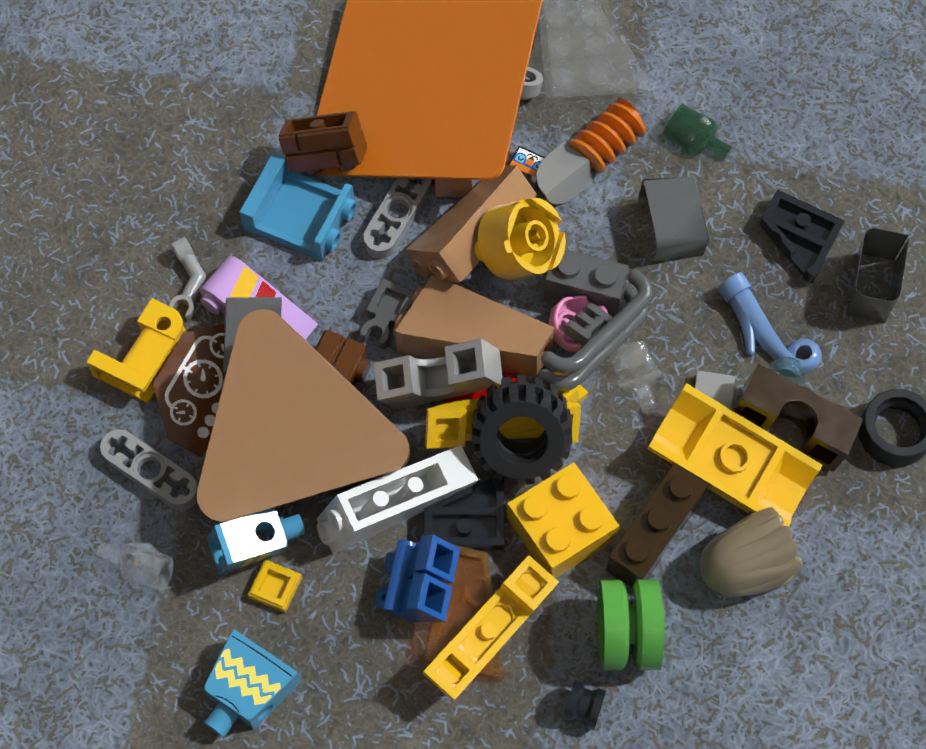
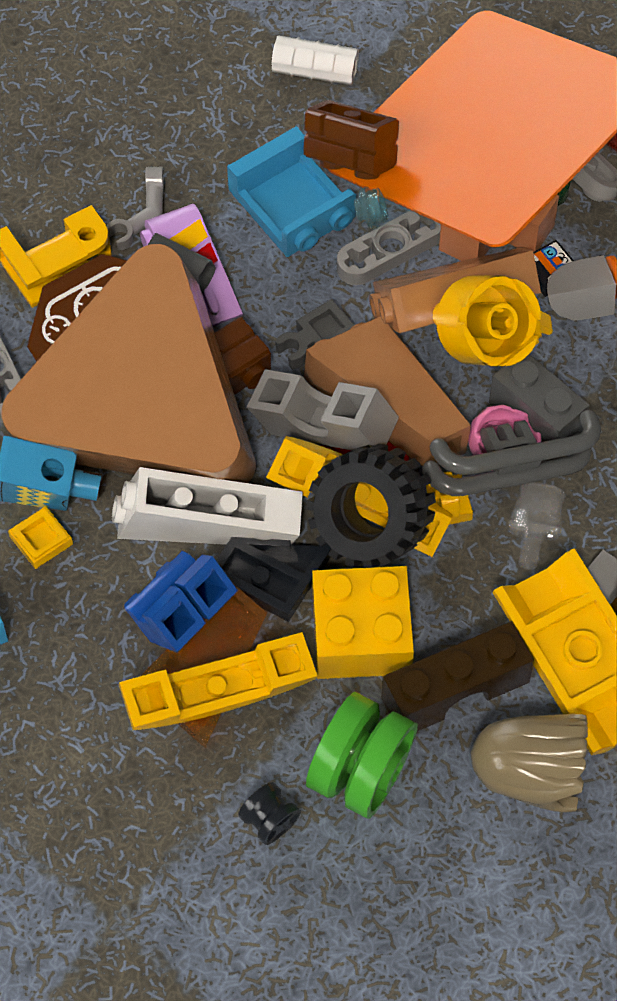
camera: 30 degrees right, 5 degrees down
none -> white axle [272,35,359,86]
none -> clear light blue plate [354,186,388,230]

